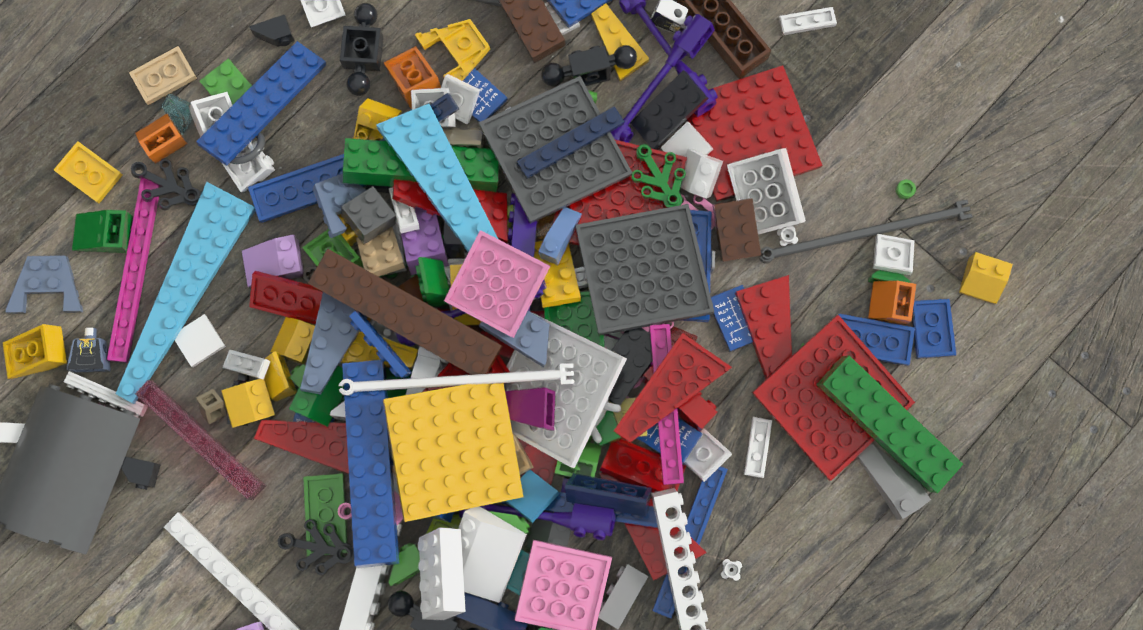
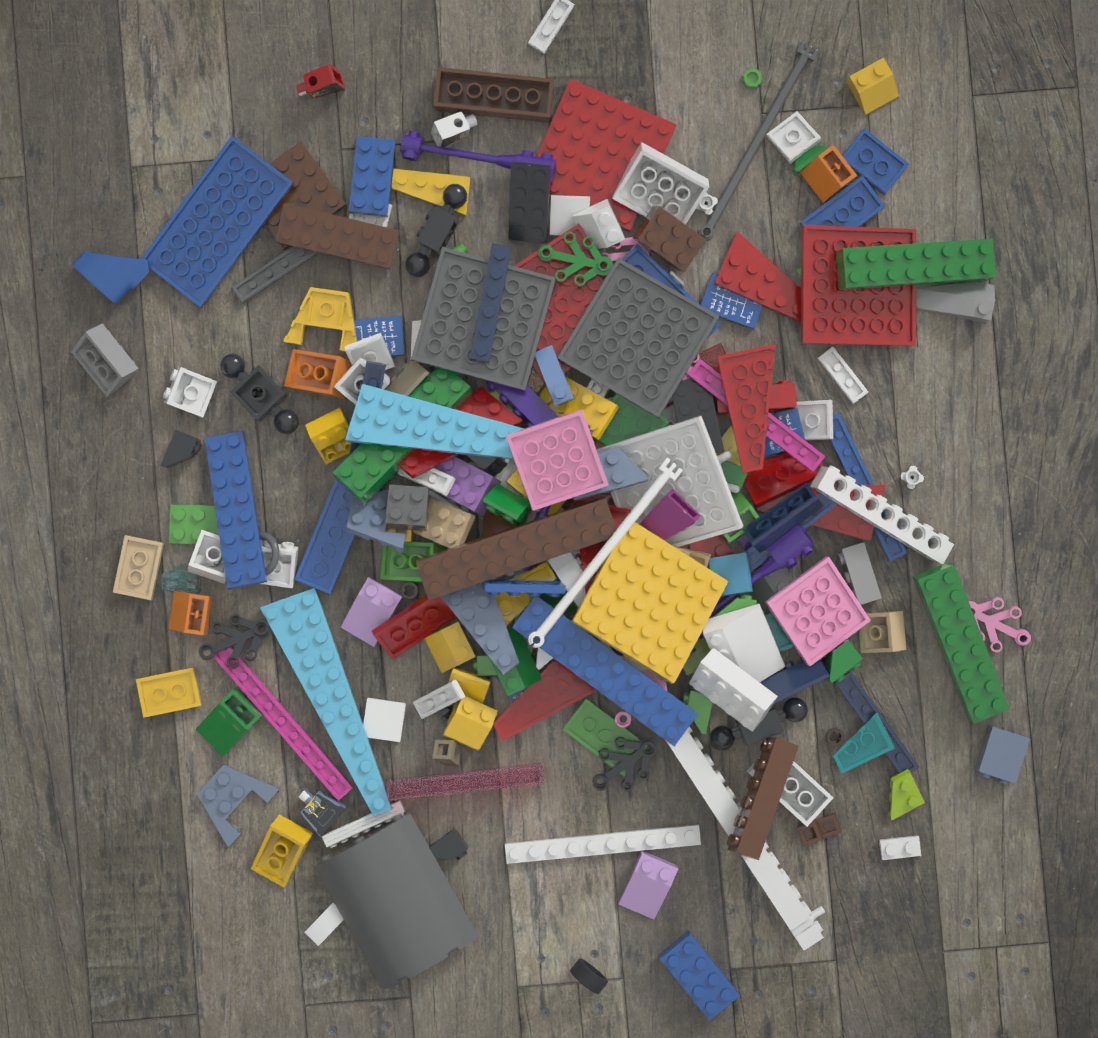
camera: 40 degrees left, 10 degrees up
dark purple bar [611,14,715,143] -> none

